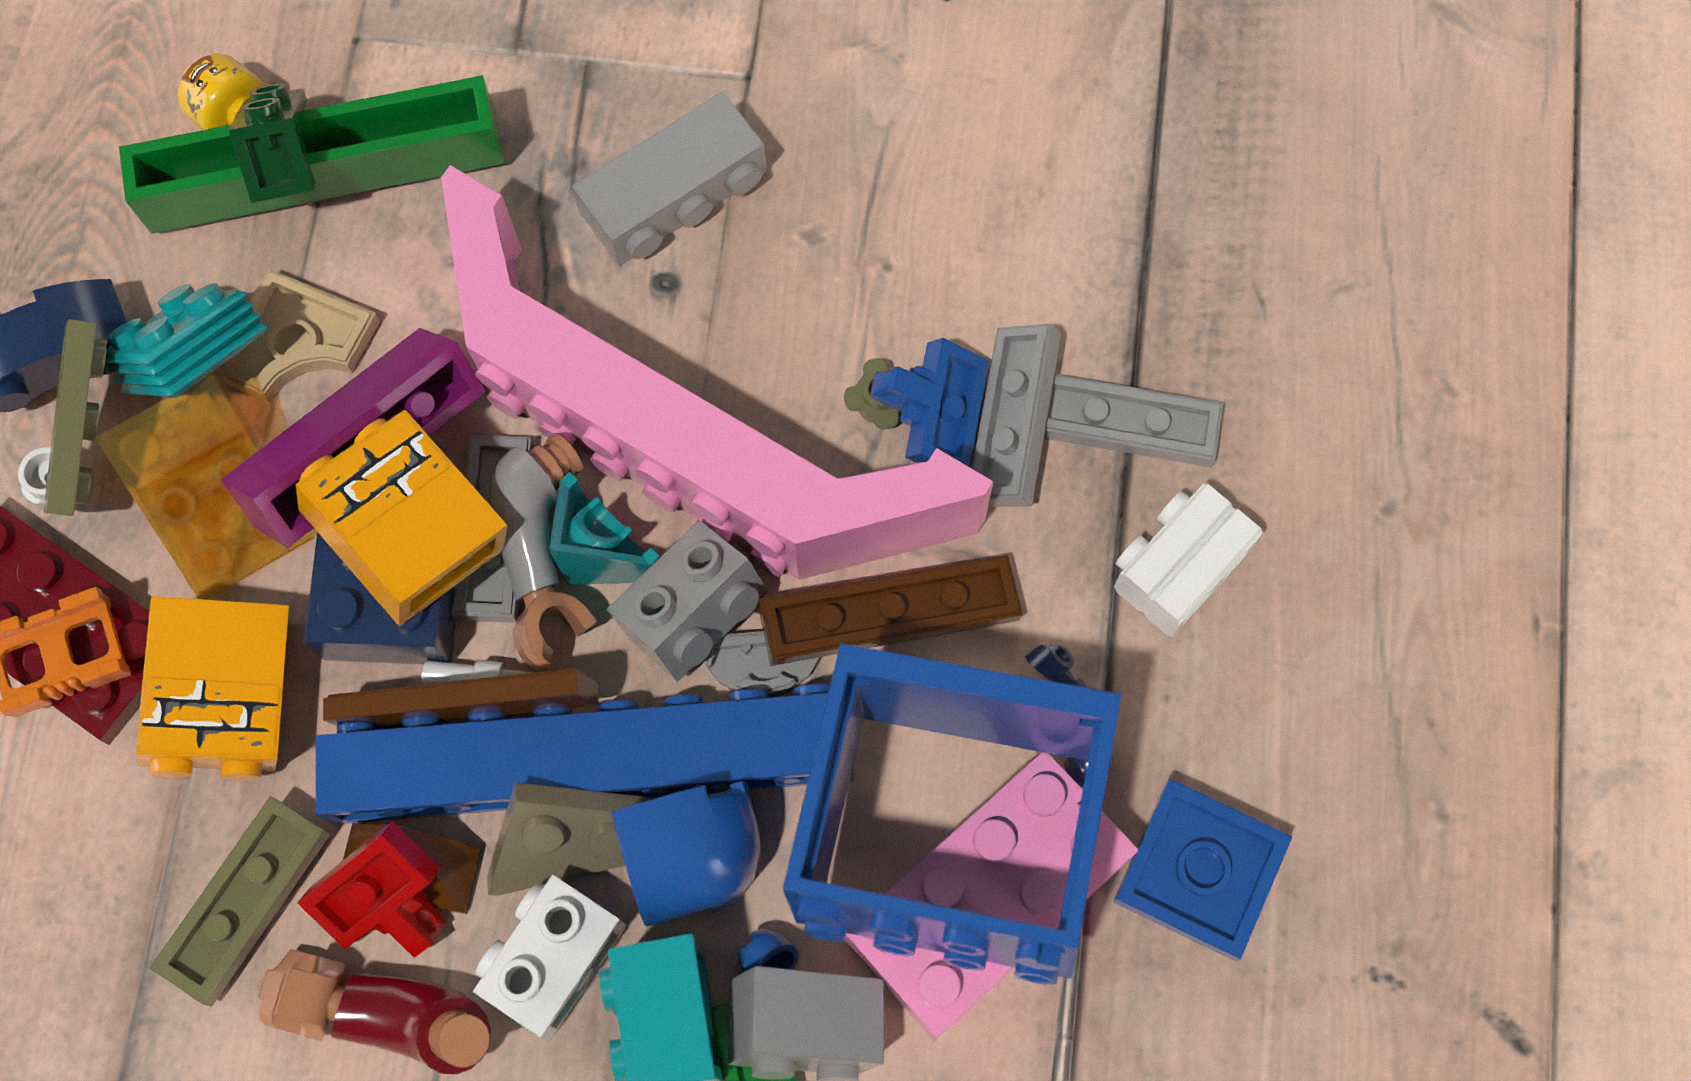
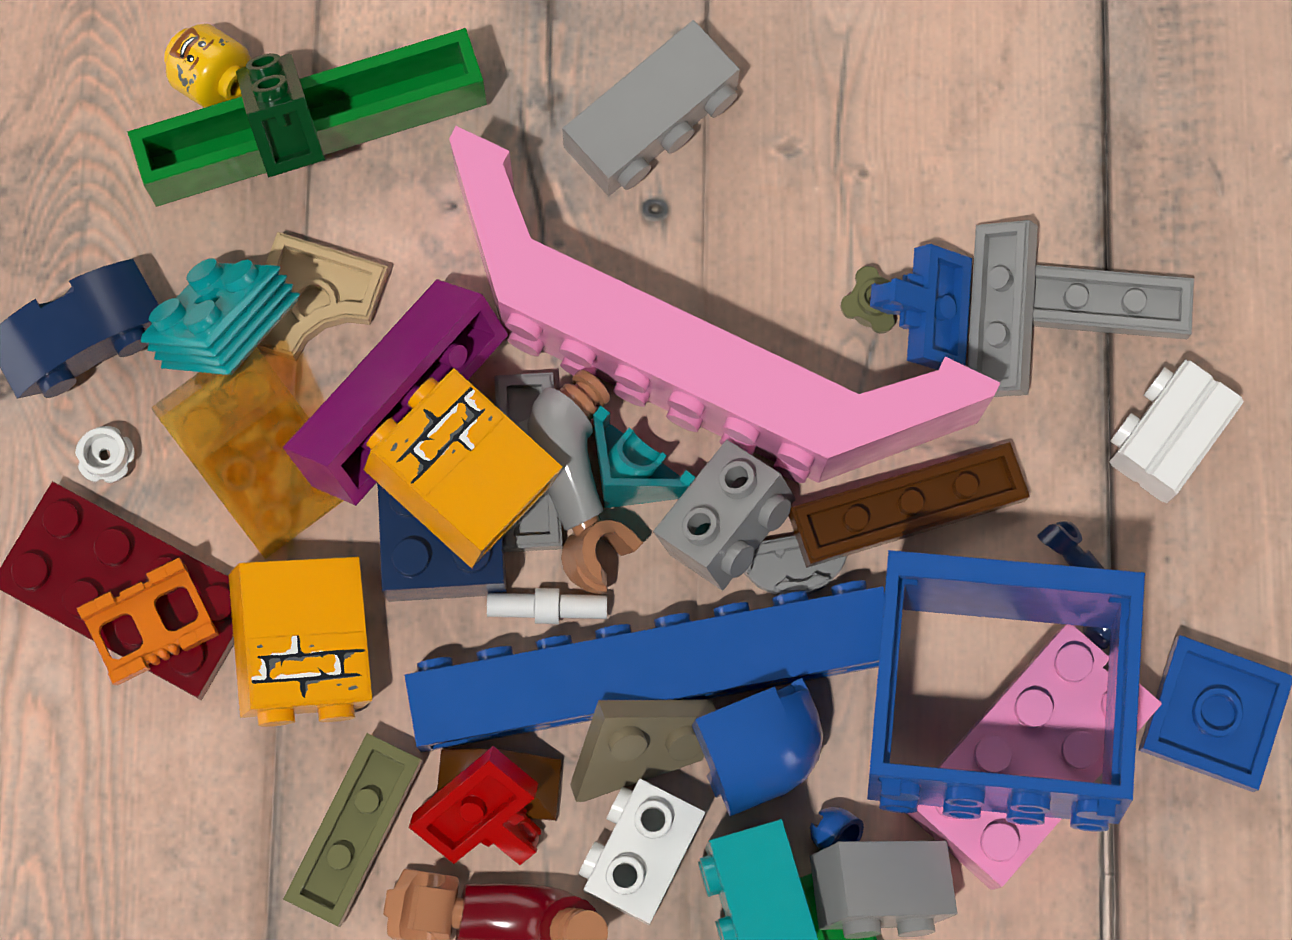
camera: 10 degrees left, 5 degrees up
olive plate [43,319,107,516] -> none
reddish brown tile [323,668,599,728] -> none

